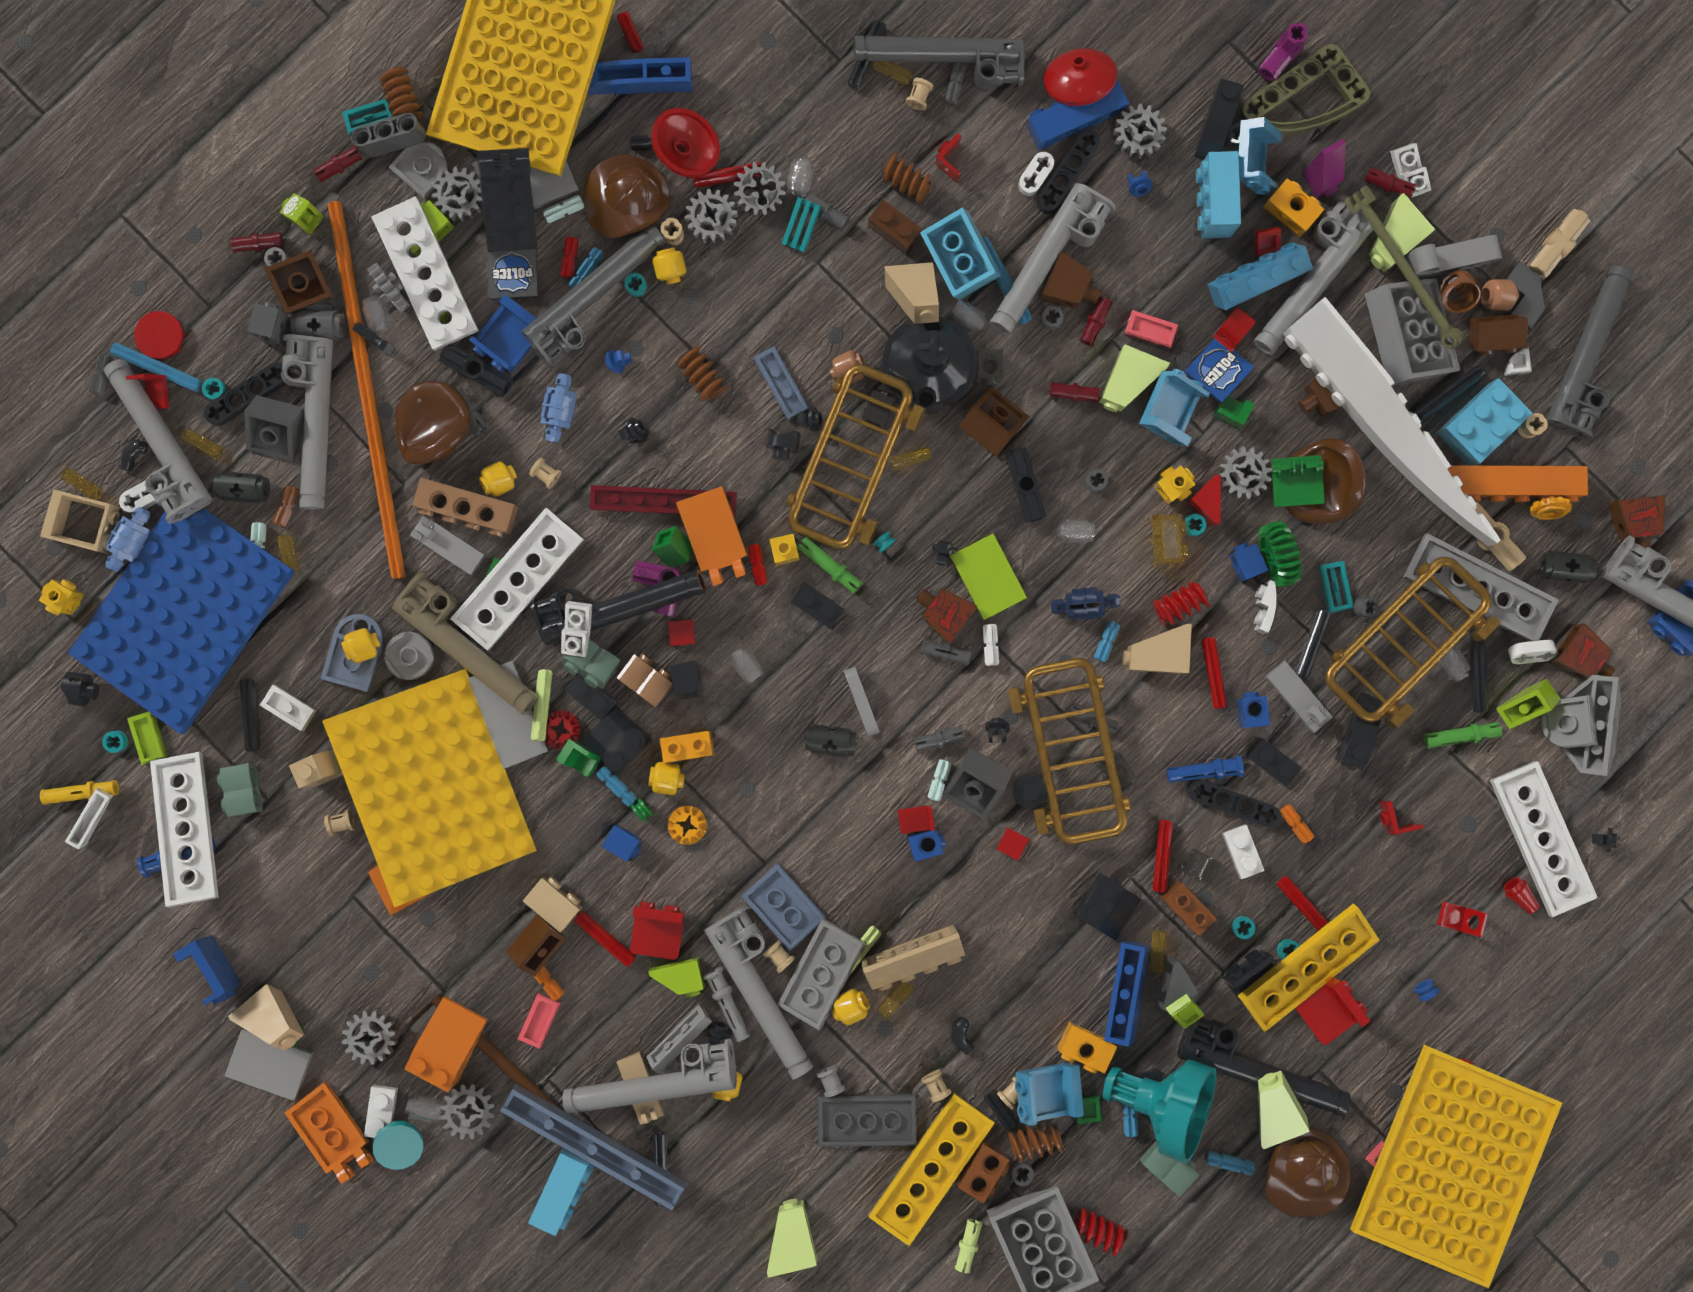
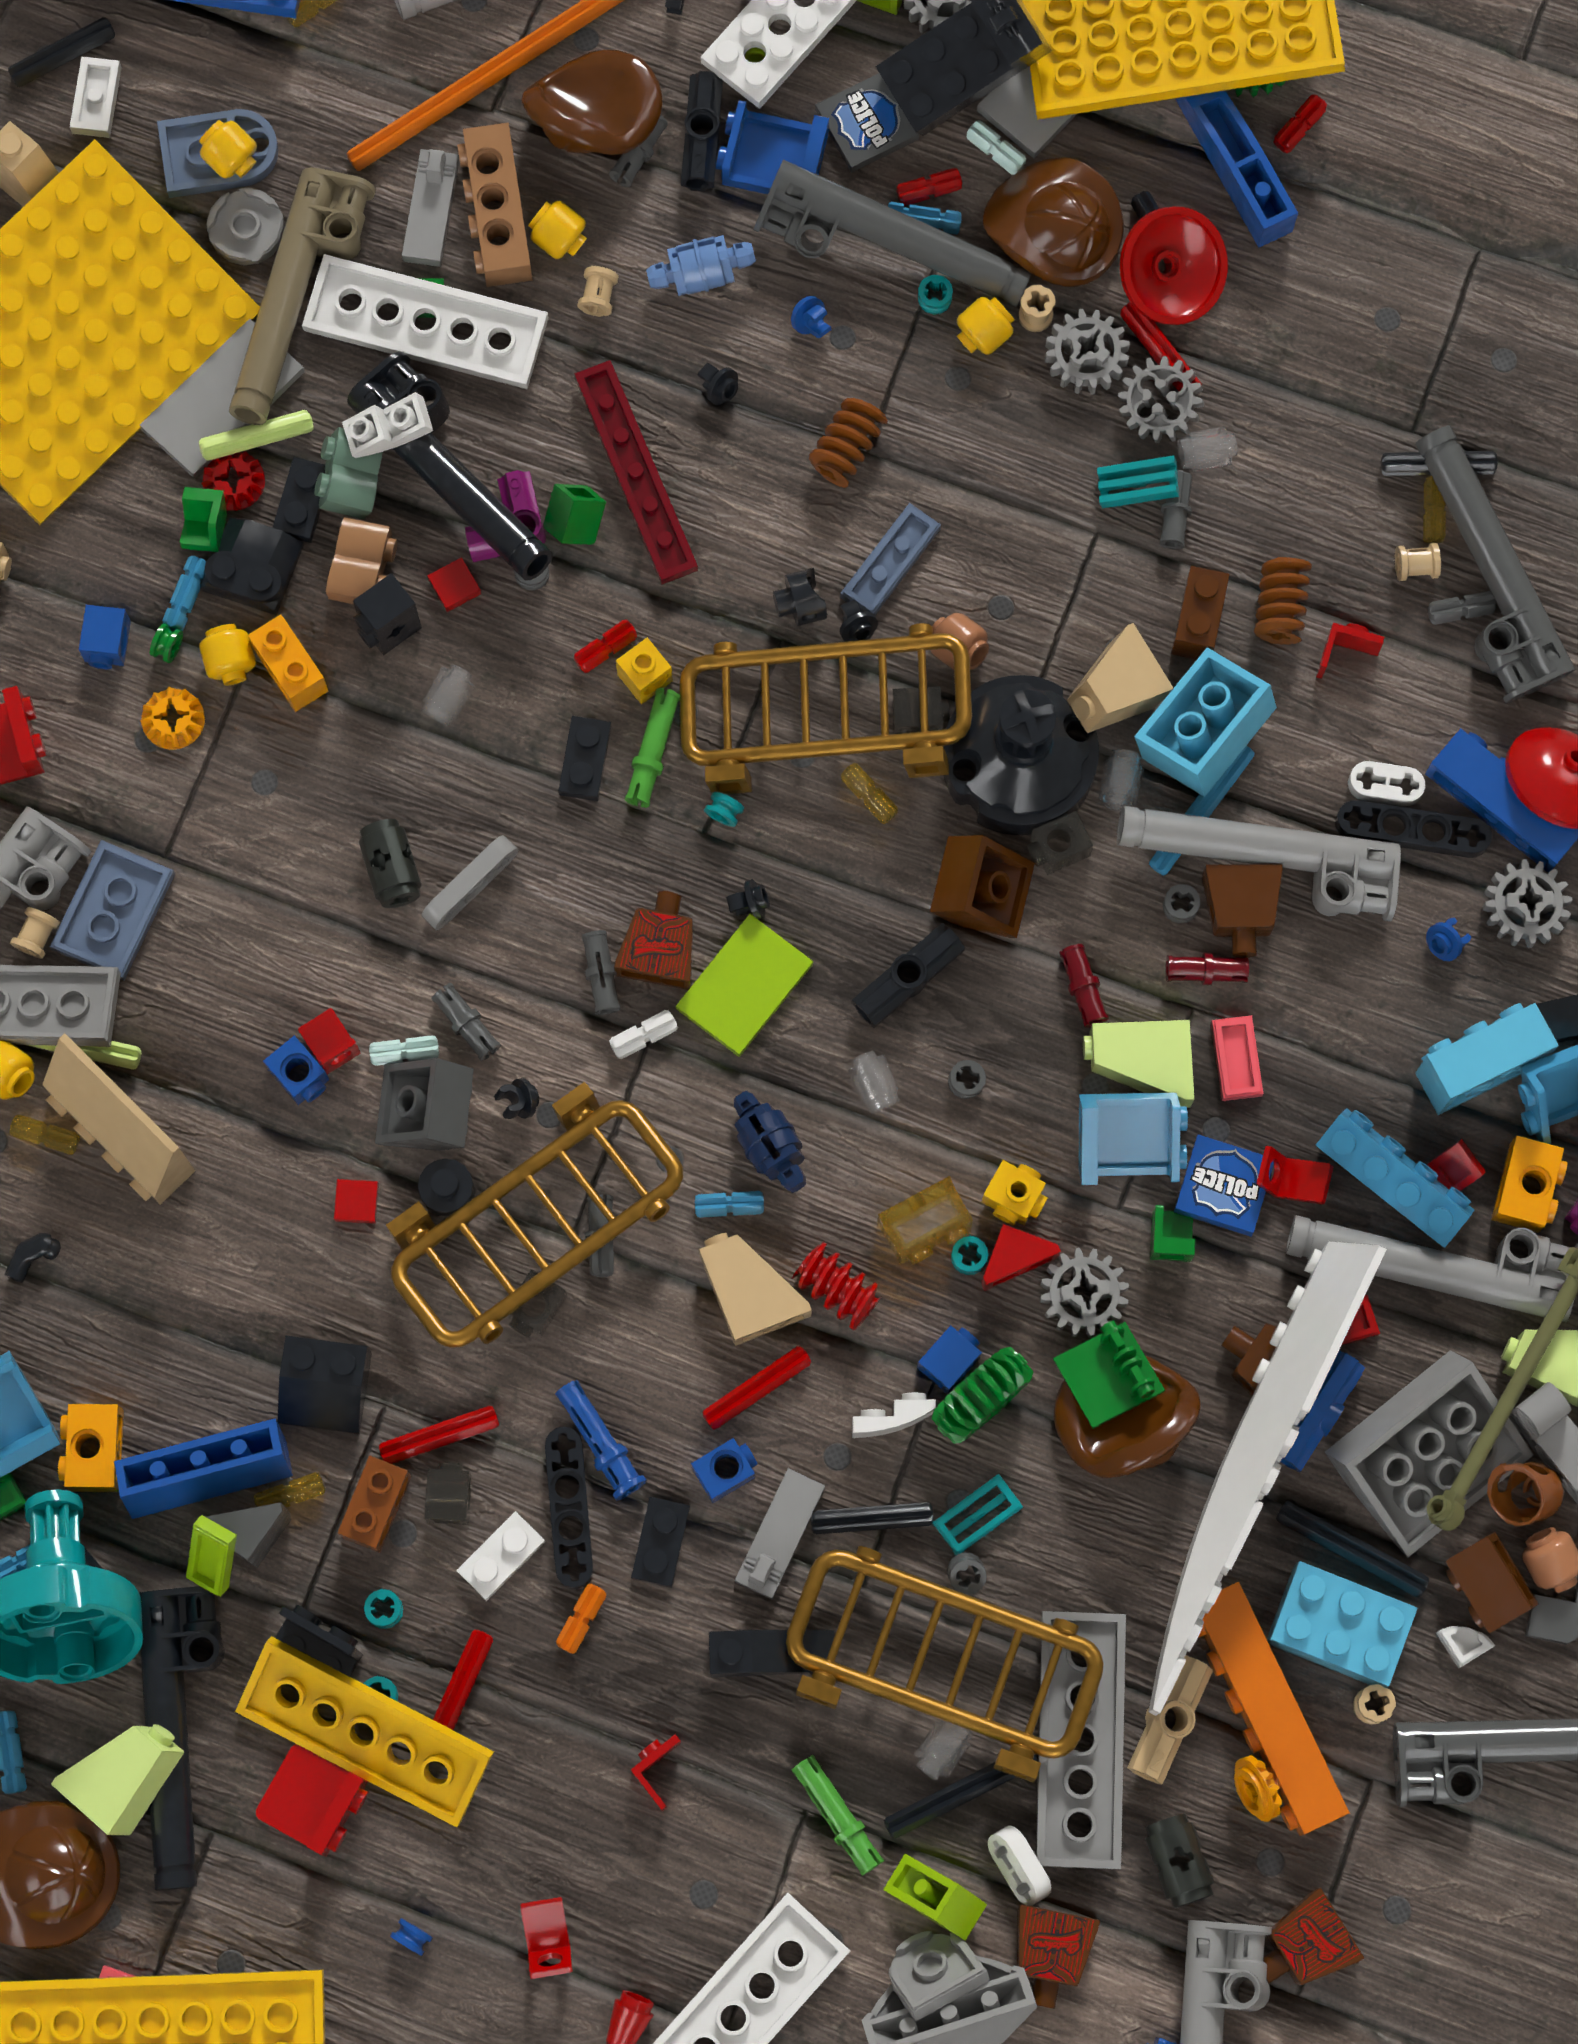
camera: 65 degrees right, 10 degrees down
orange tile [676,486,748,586] -> none

